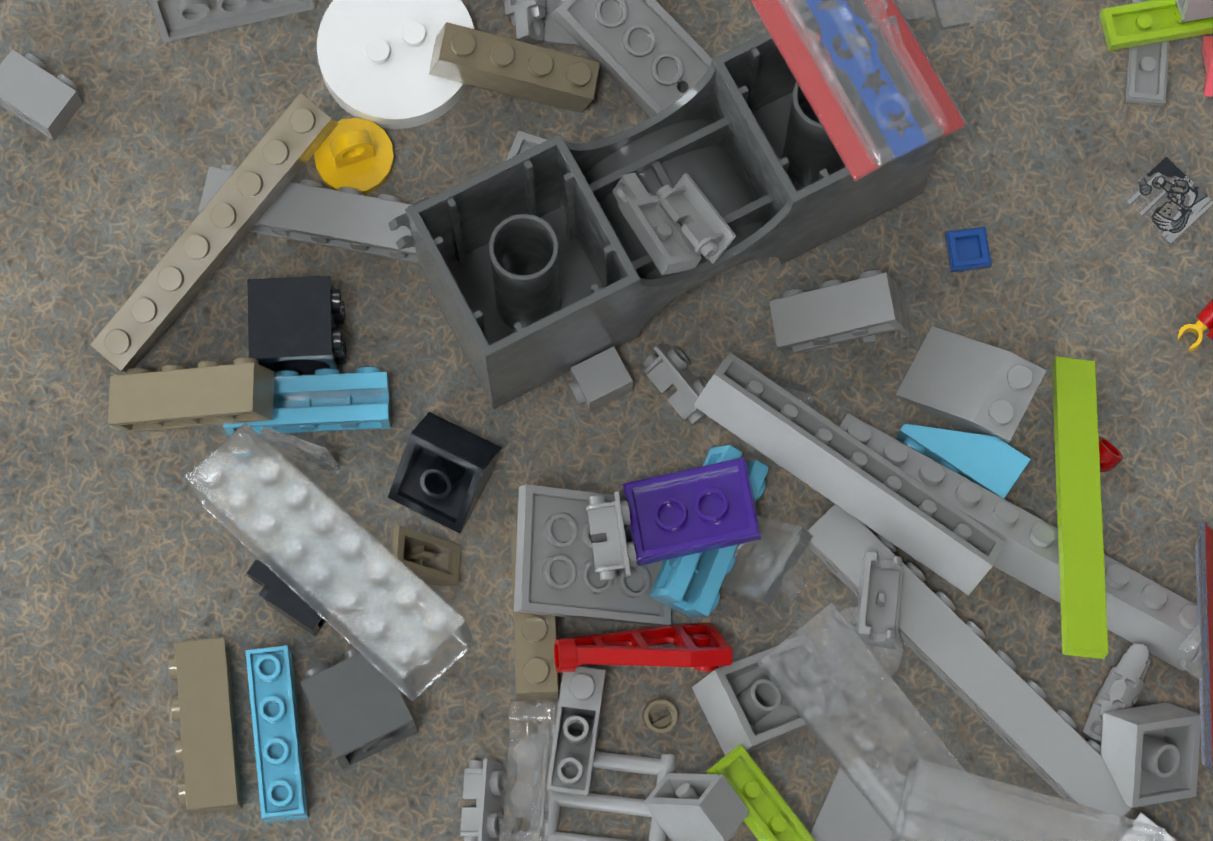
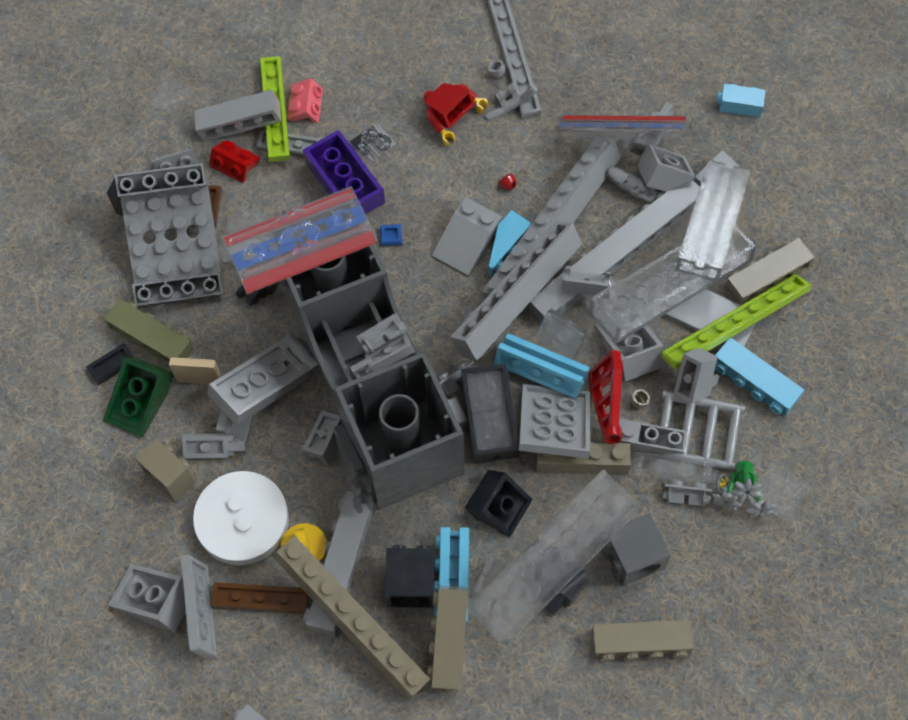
camera: 85 degrees left, 10 degrees down
medium azure brick [246,645,309,824] -> none
dark tan slope [391,525,461,586] -> none
dark tan brick [429,22,600,112] -> none
light grey hinge [585,492,637,581] -> none
dark purple tile [623,457,762,566] -> none
light grey wedge [769,270,912,355] -> none
lime tile [1052,356,1109,659] -> none
none -> reddish brown plate [211,582,309,614]
none -> dark purple brick [303,130,385,215]
none -> clear brick [461,363,520,464]

